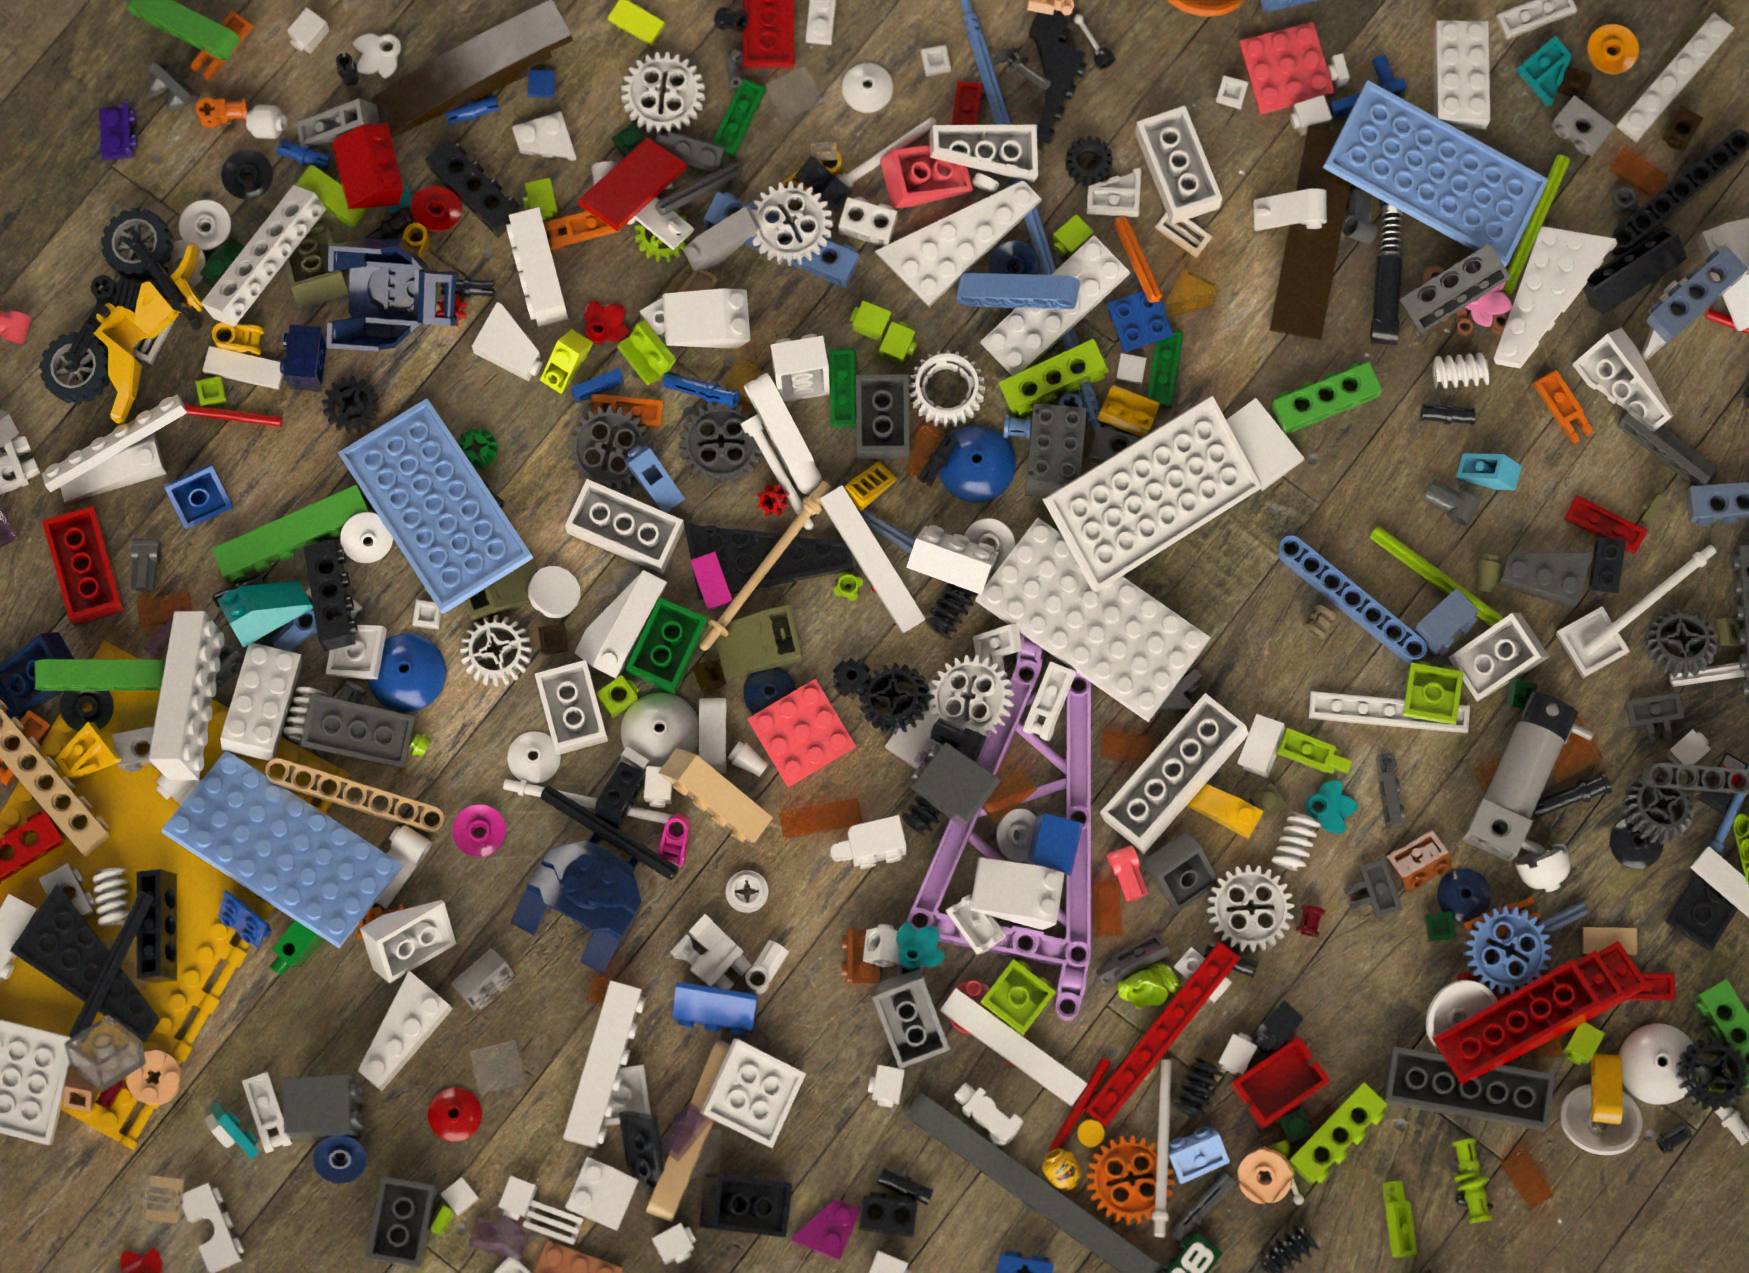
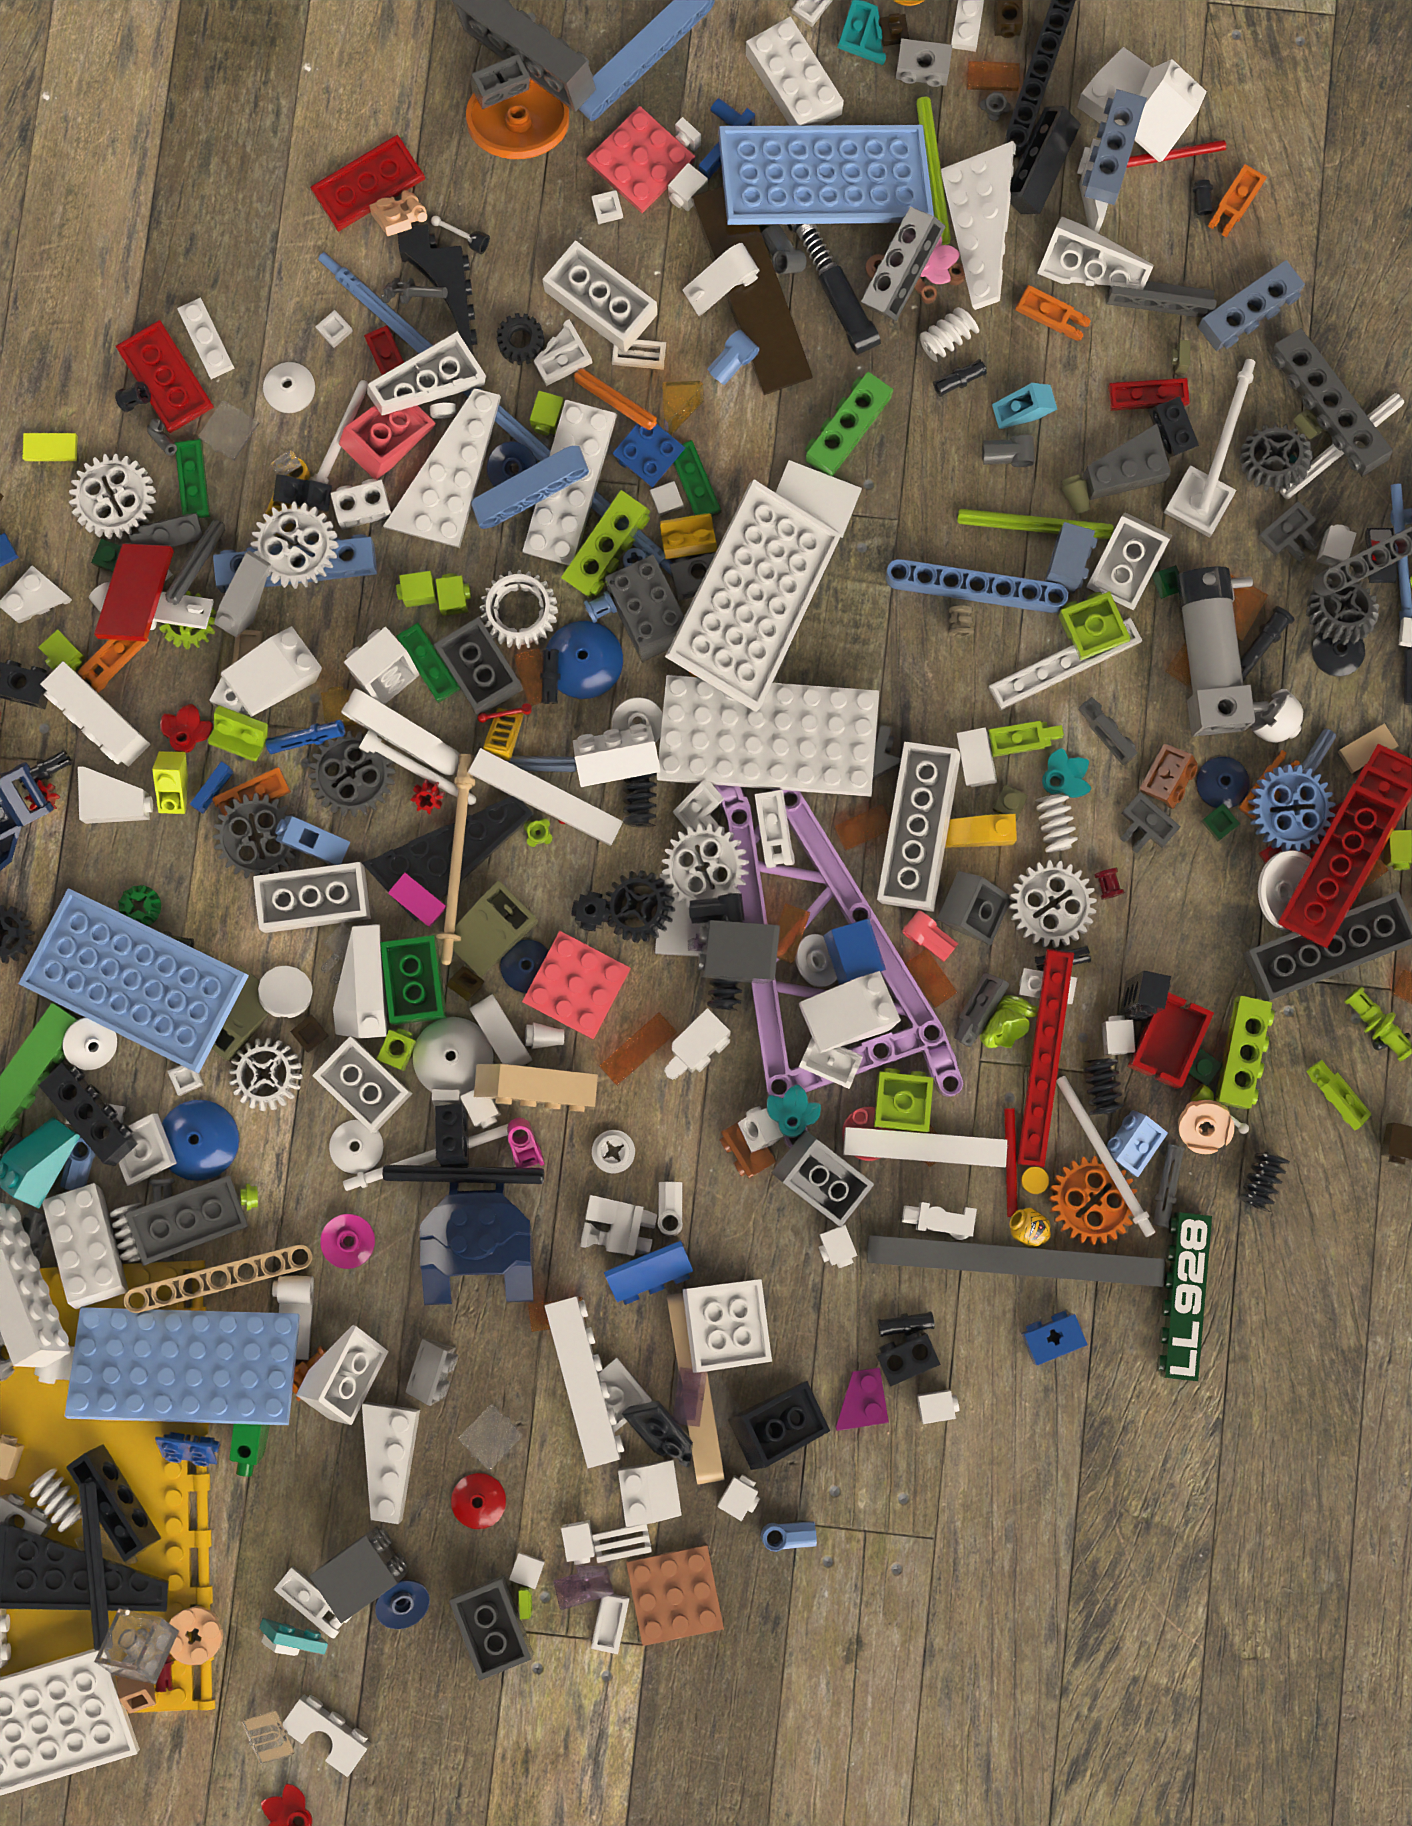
camera: 30 degrees left, 5 degrees up
none -> red hinge [477,703,532,723]
none -> medium blue piece [707,330,759,385]

